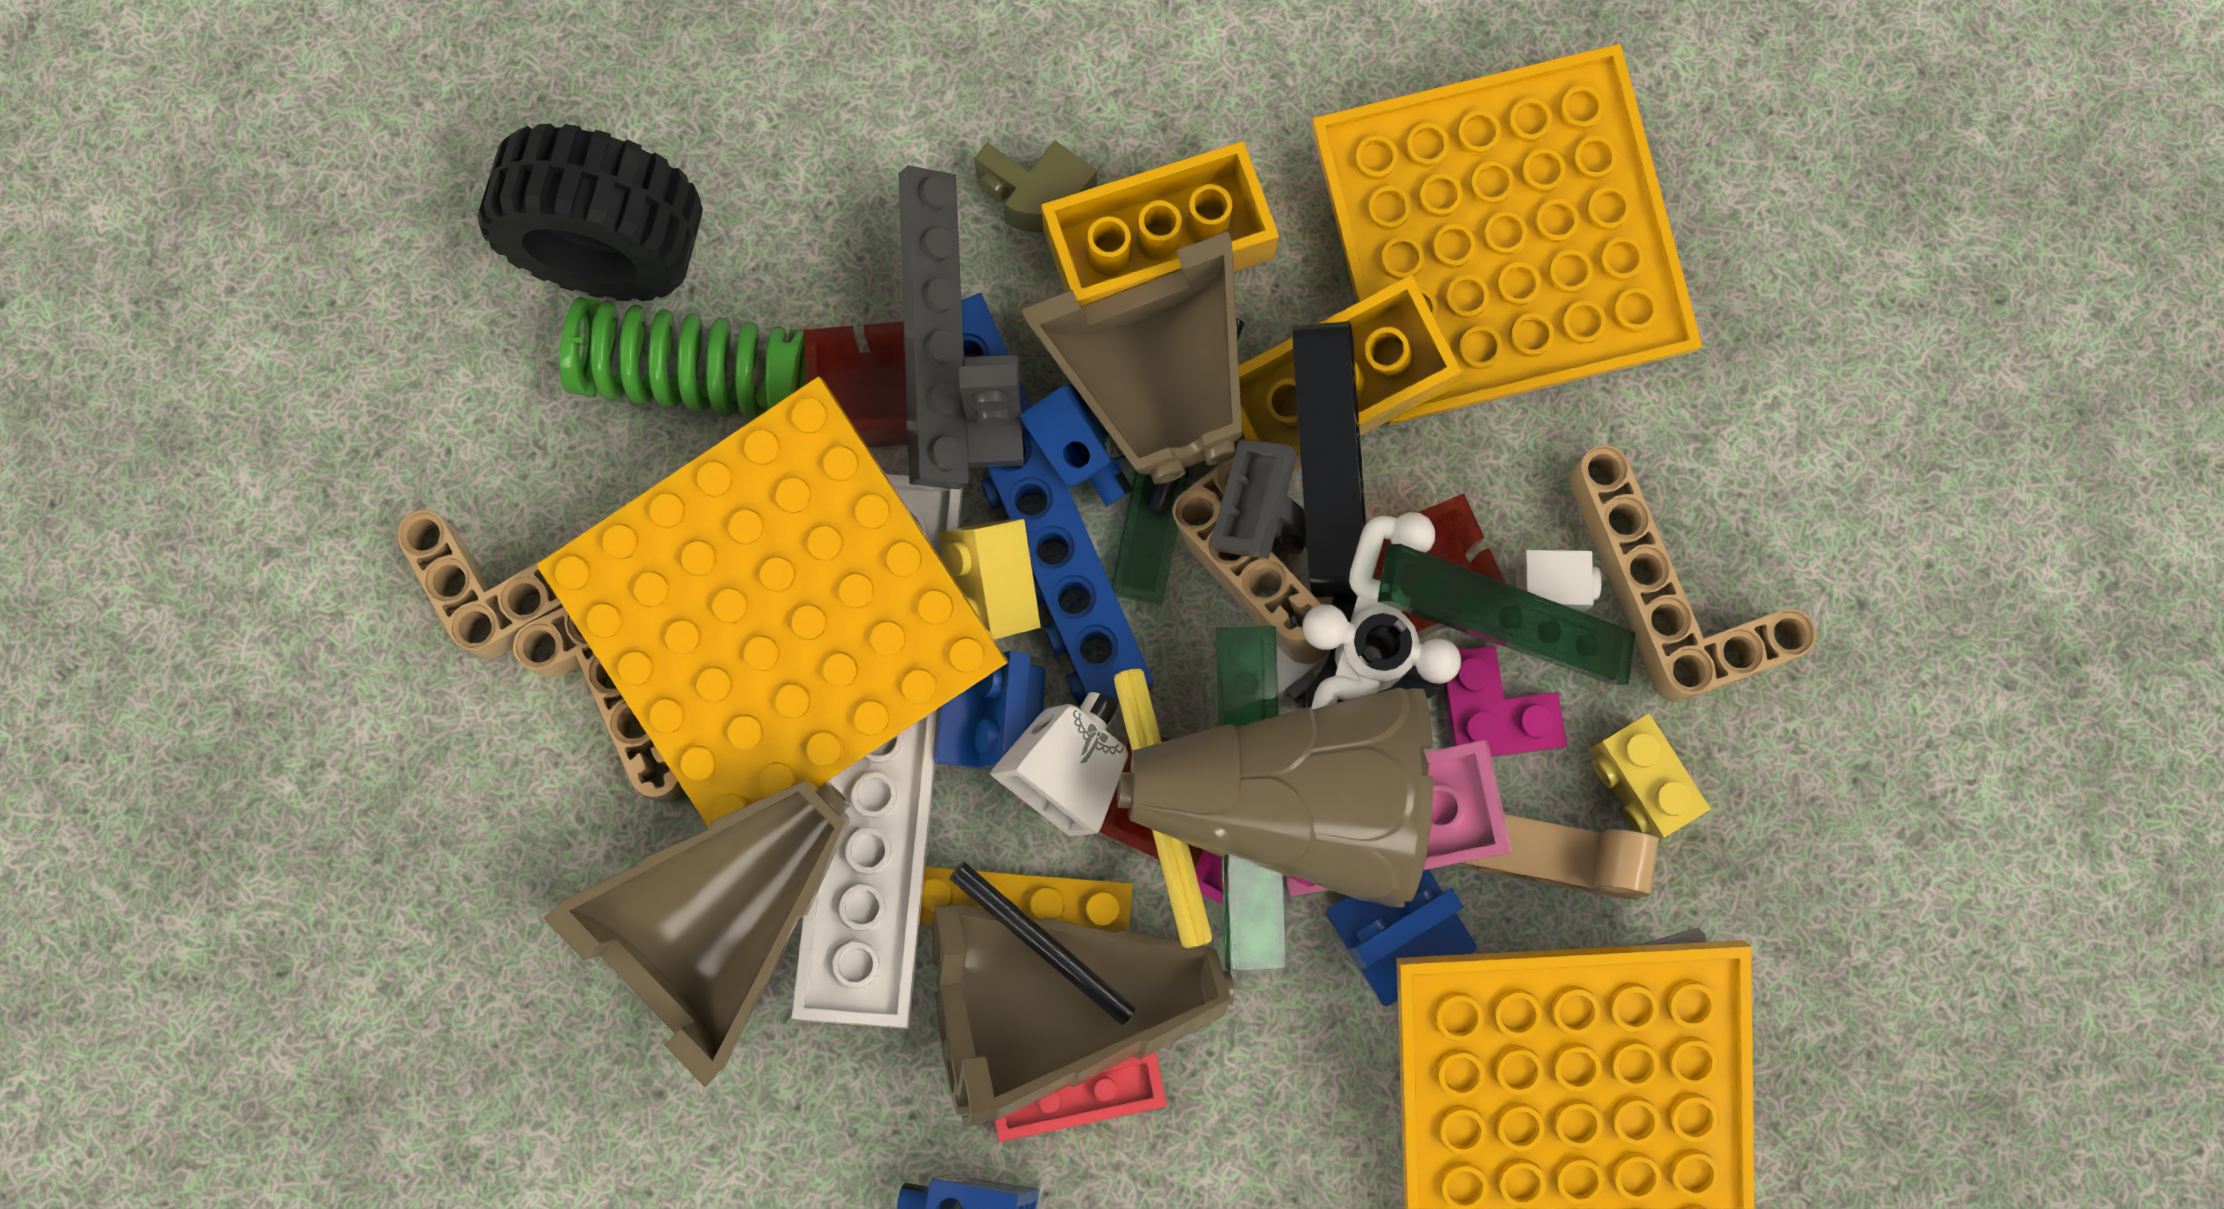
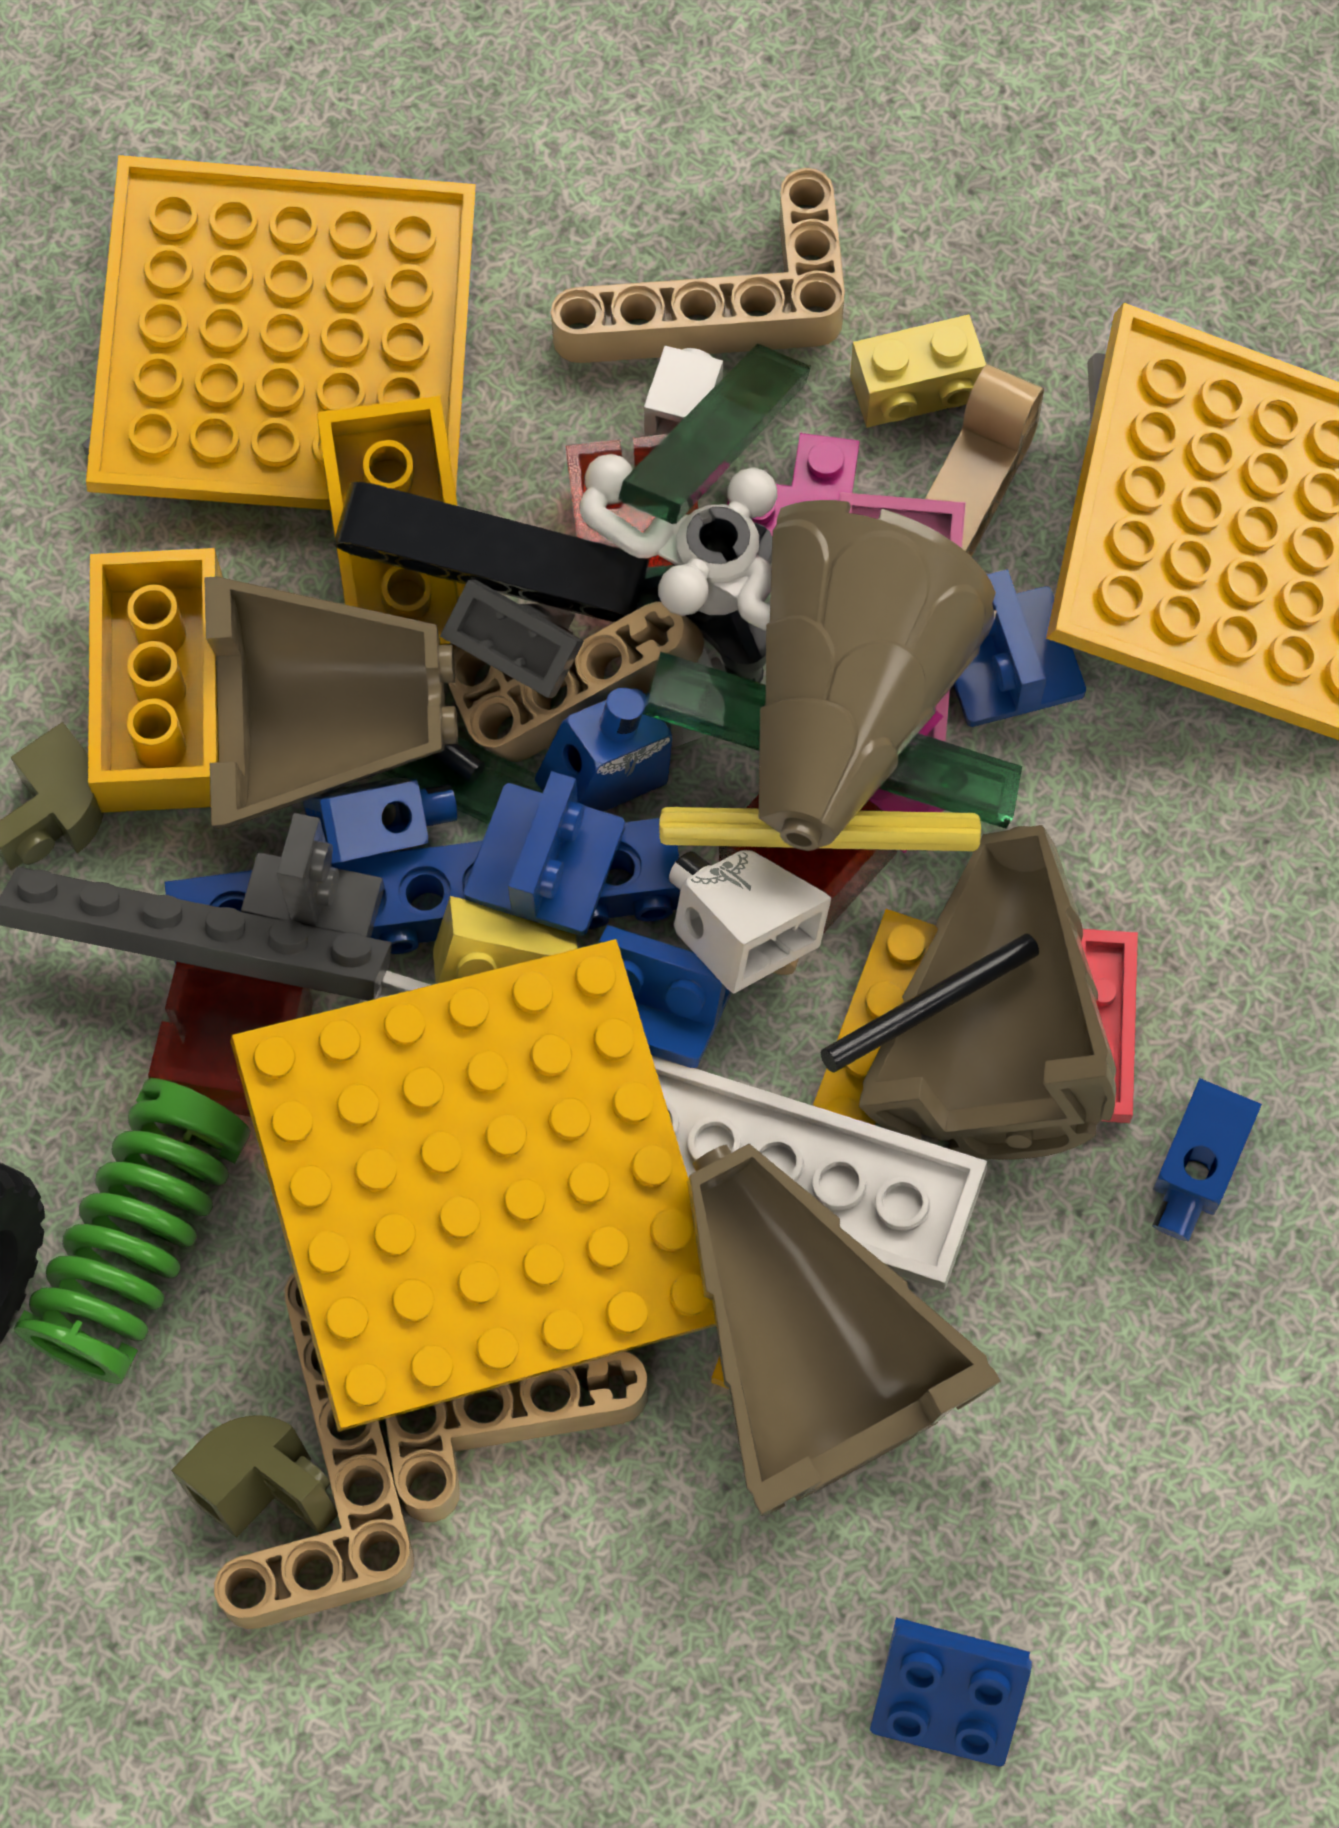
camera: 70 degrees left, 10 degrees down
none -> olive brick [171,1415,338,1538]
none -> blue bracket [464,771,625,936]
none -> blue torso [535,688,672,812]
none -> blue bracket [870,1617,1032,1767]

